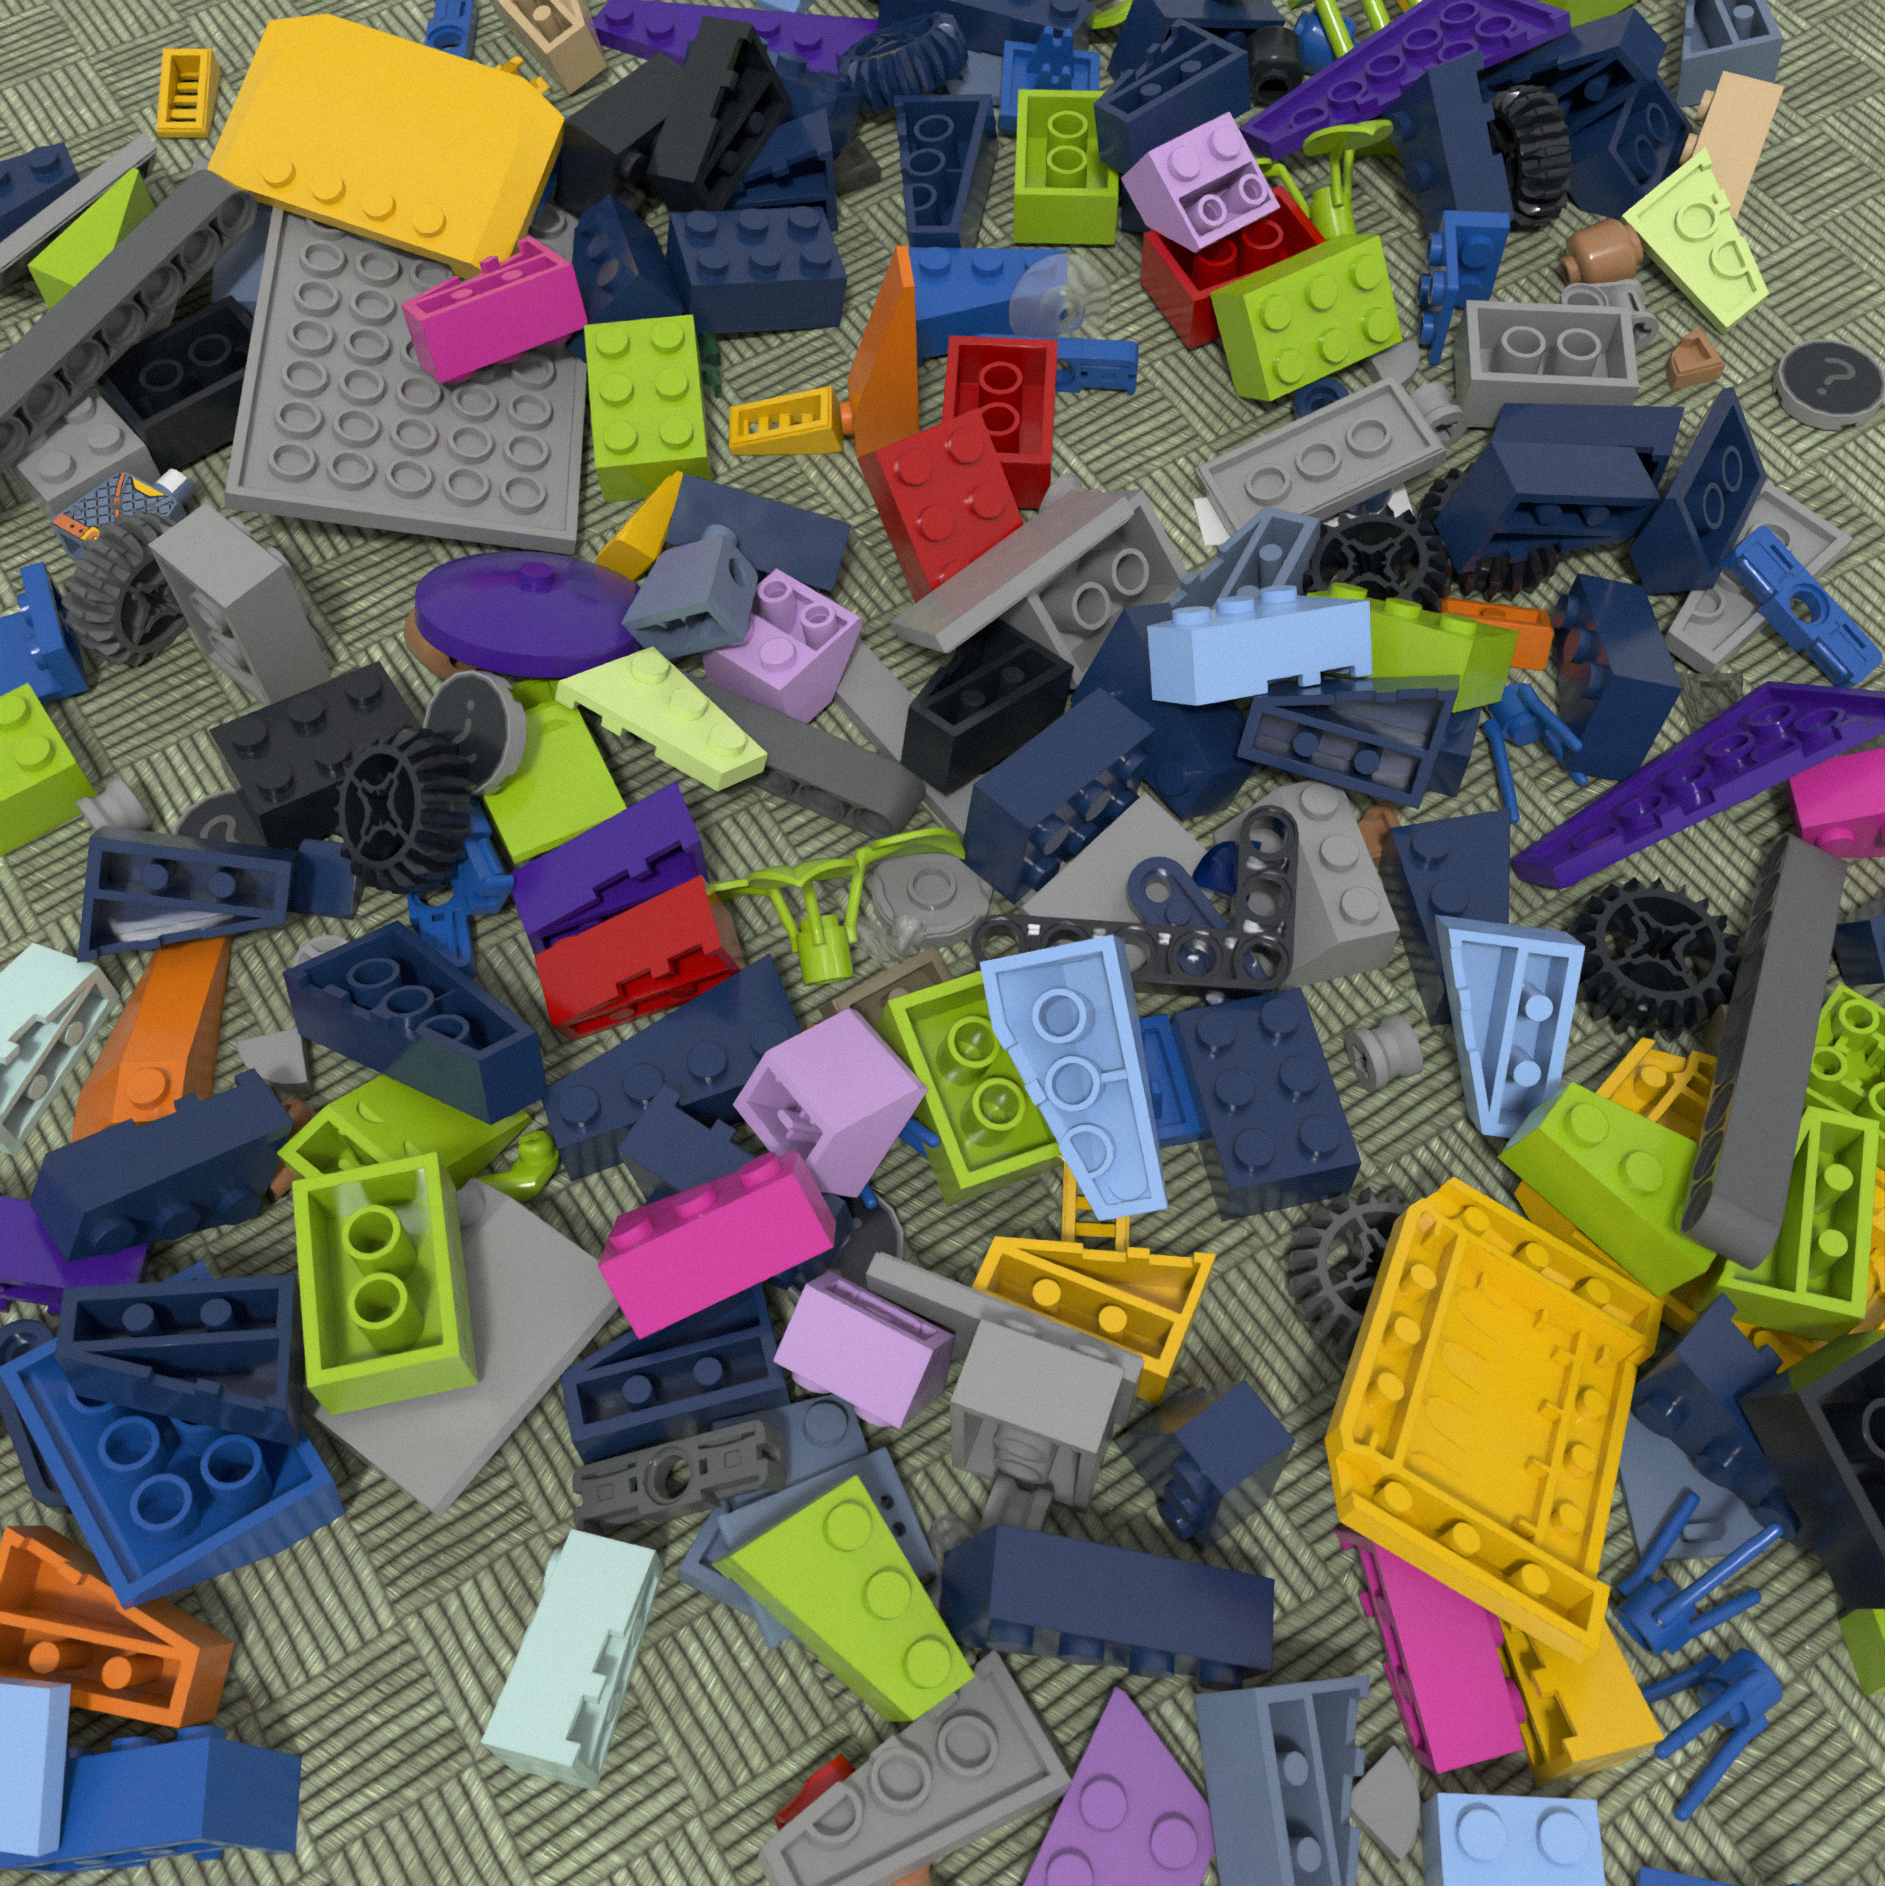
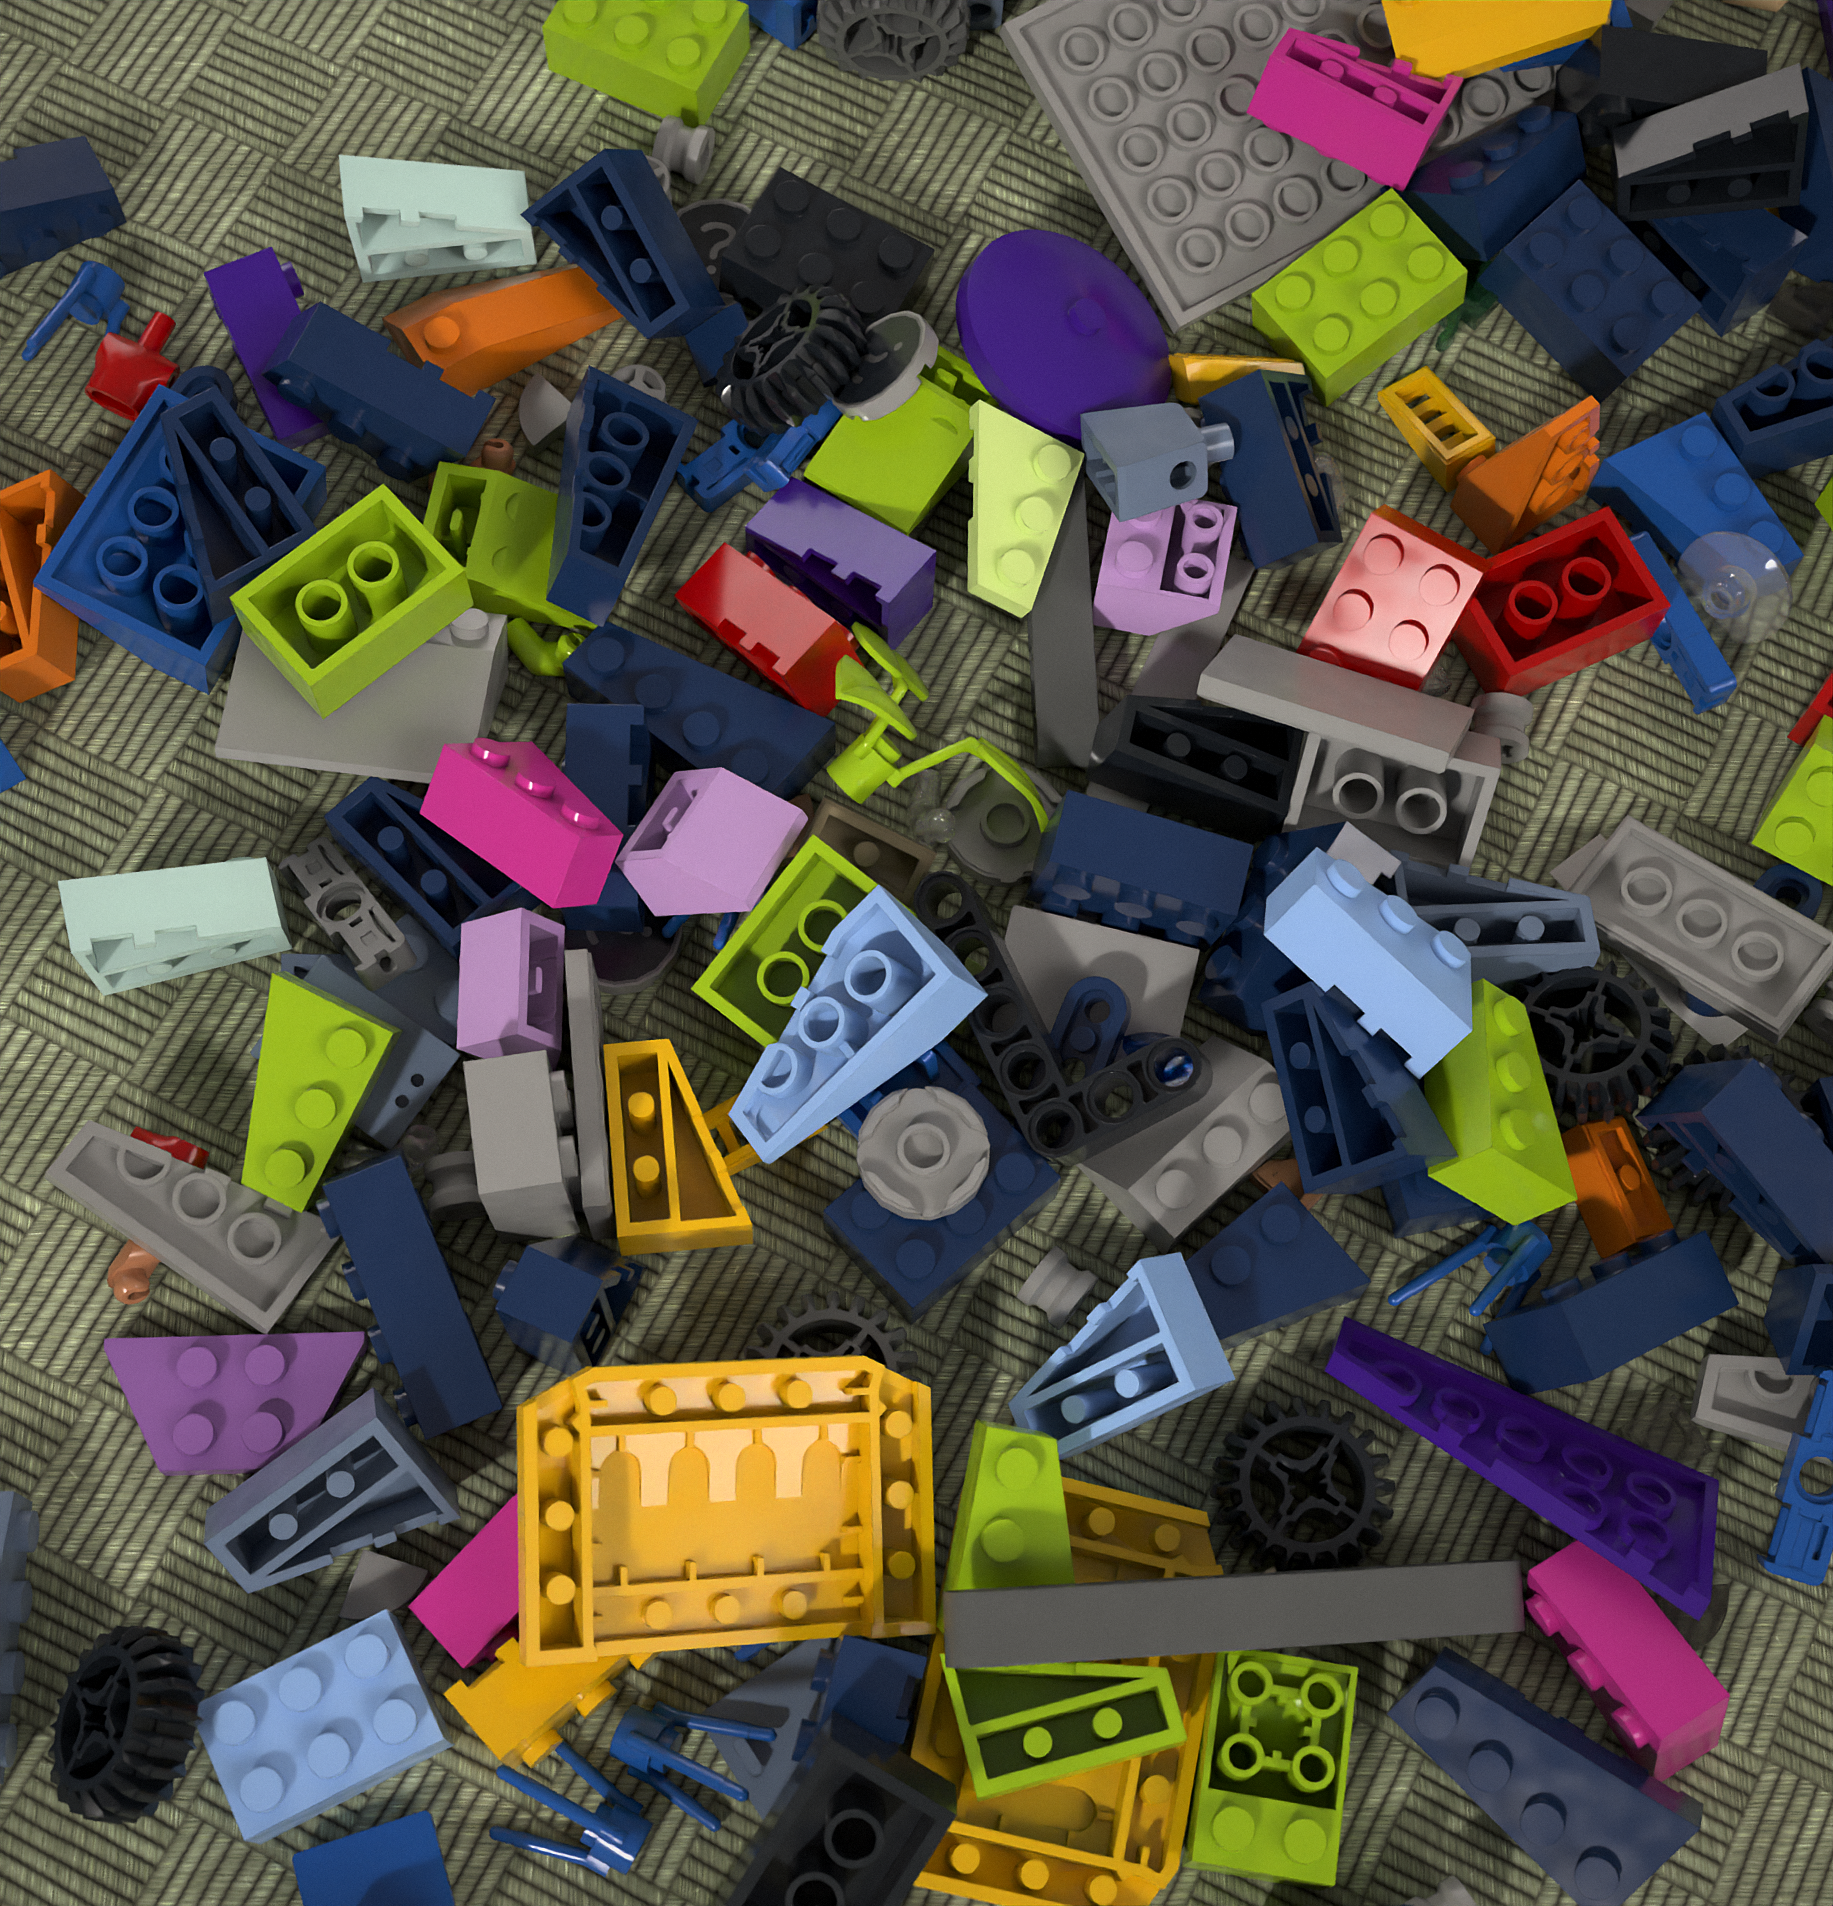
camera: 55 degrees right, 10 degrees up
light grey brick [148,503,331,707] -> none
none -> light grey tile [856,1086,990,1220]

